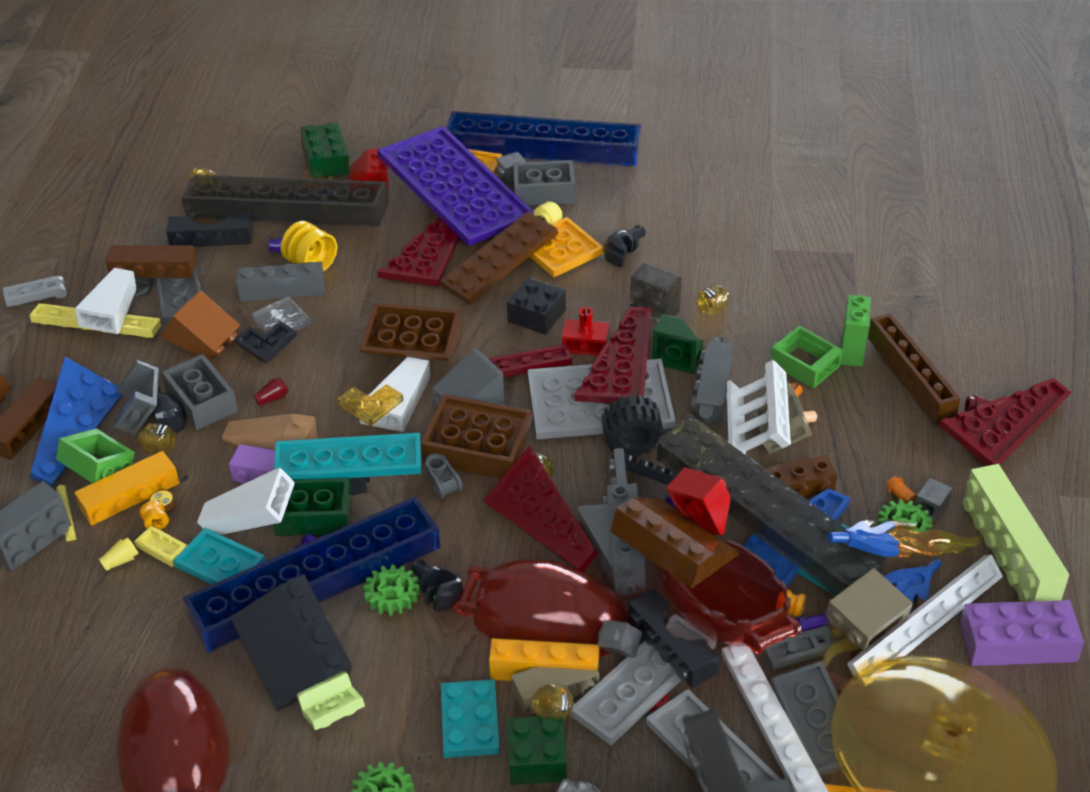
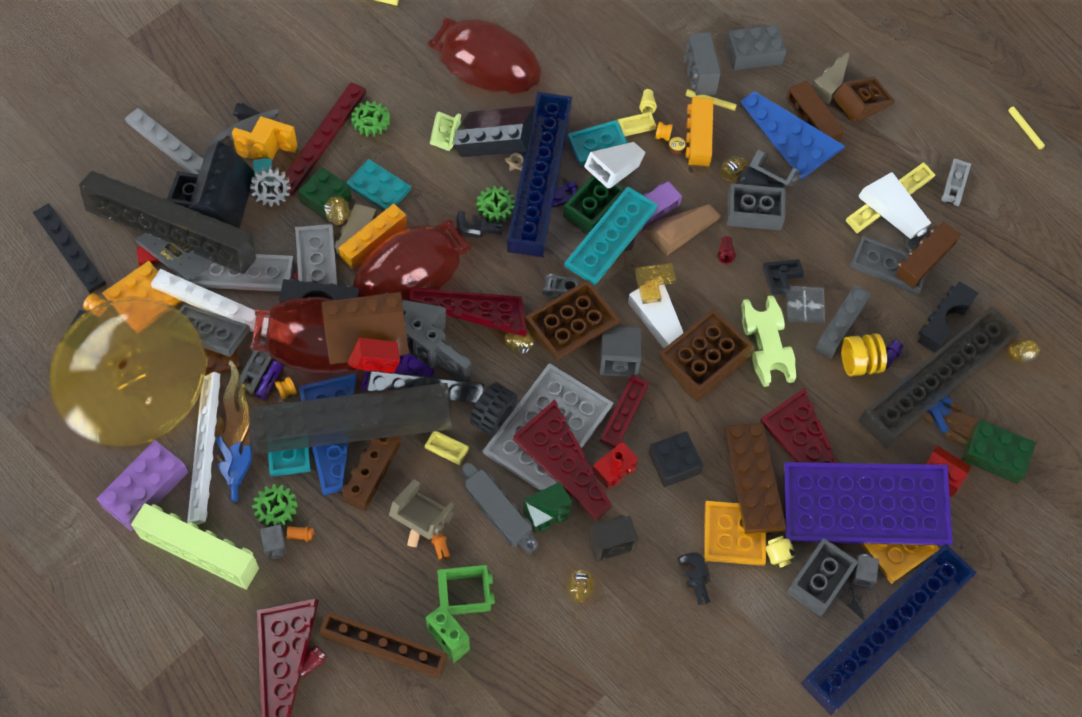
camera: 125 degrees right, 20 degrees up
bright green window [56,428,135,483] -> none
dark orange slope [161,290,241,360] -> none
flat silver brick [597,620,642,658] -> none
white fence [726,360,791,466] -> none
dark tan panel [826,568,913,651] -> none
piece [827,520,982,558] -> none
none -> yellowish green piece [741,296,796,387]

